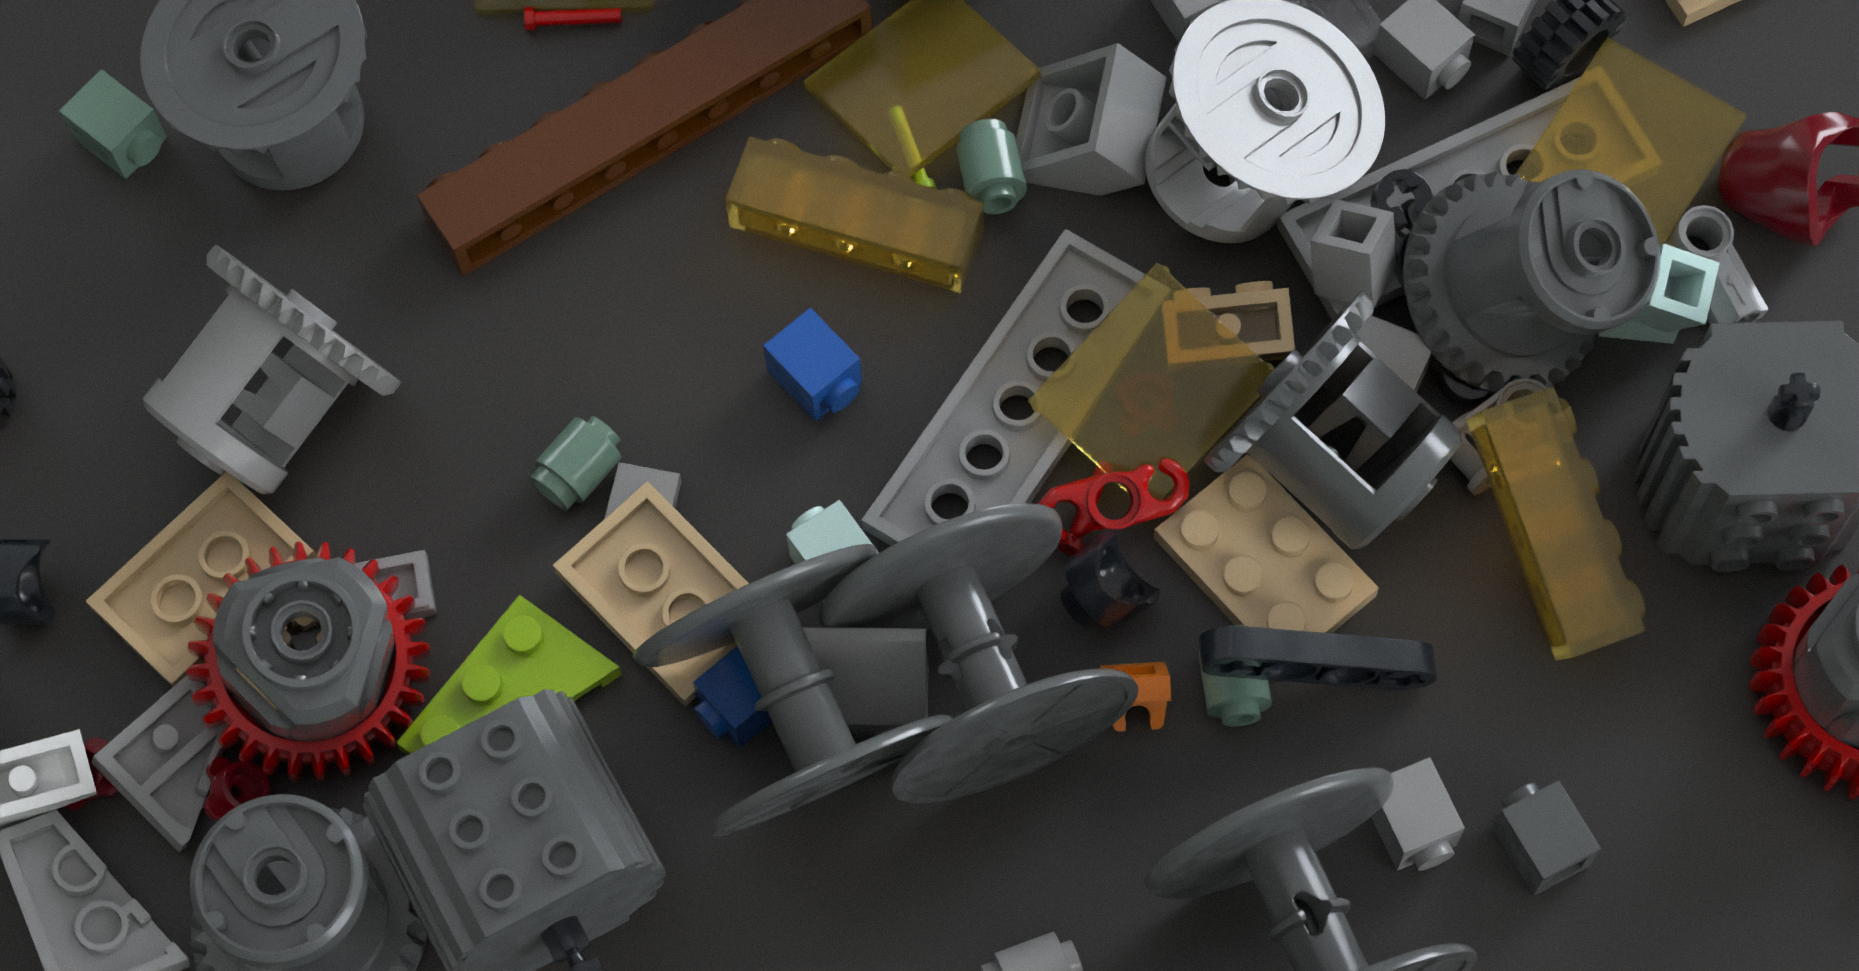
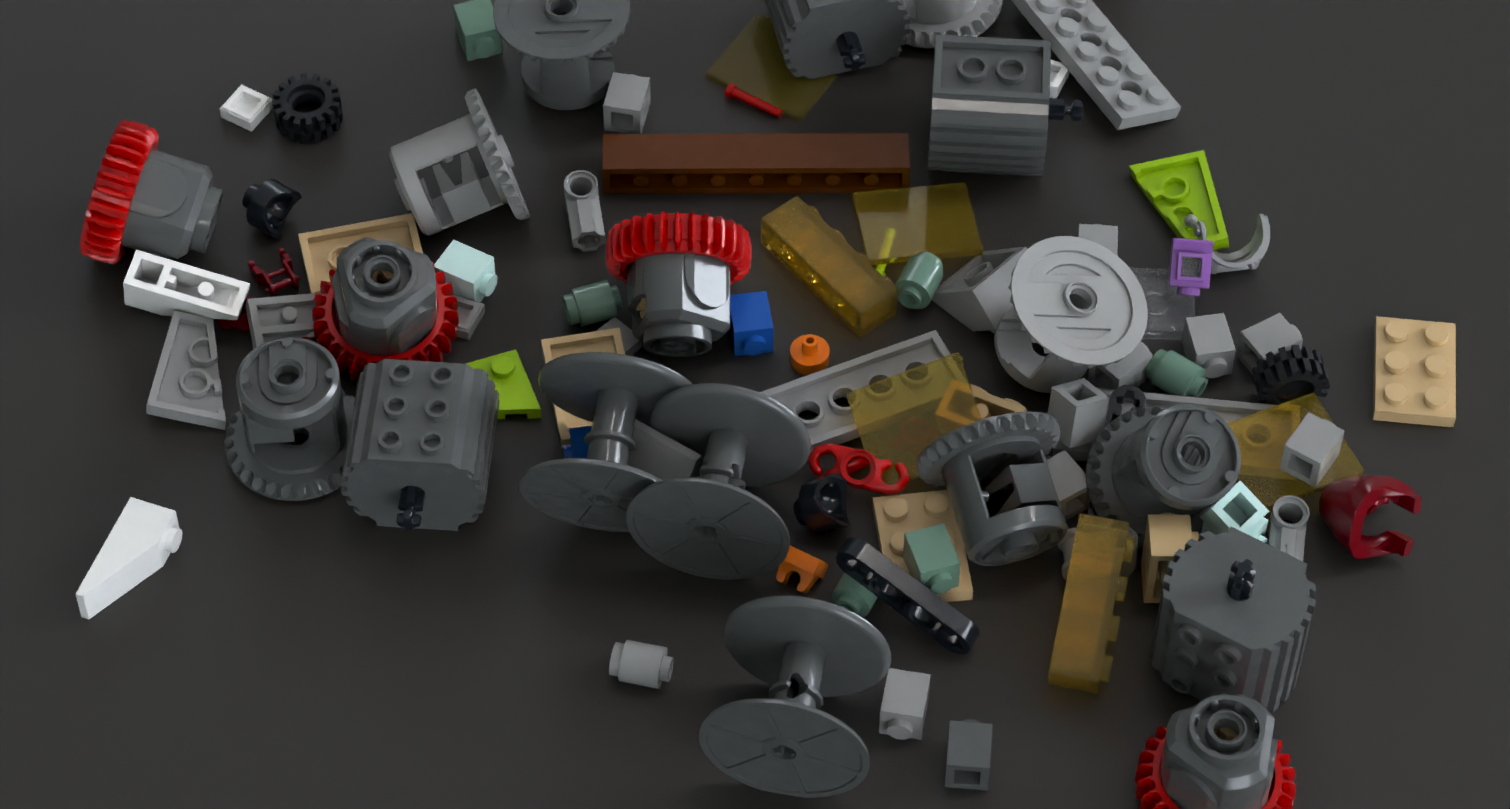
camera: 30 degrees right, 15 degrees down
none -> dark red piece [247,247,300,297]
none -> light aqua brick [434,239,498,302]
none -> light grey piece [564,170,606,252]
none -> light grey brick [603,72,651,134]
none -> piece [605,210,752,357]
none -> orange tile [790,334,830,375]
none -> sand green brick [903,523,961,594]
none -> tan brick [1141,512,1199,603]
none -> sand green brick [1145,349,1208,398]
none -> light grey brick [1280,412,1345,488]

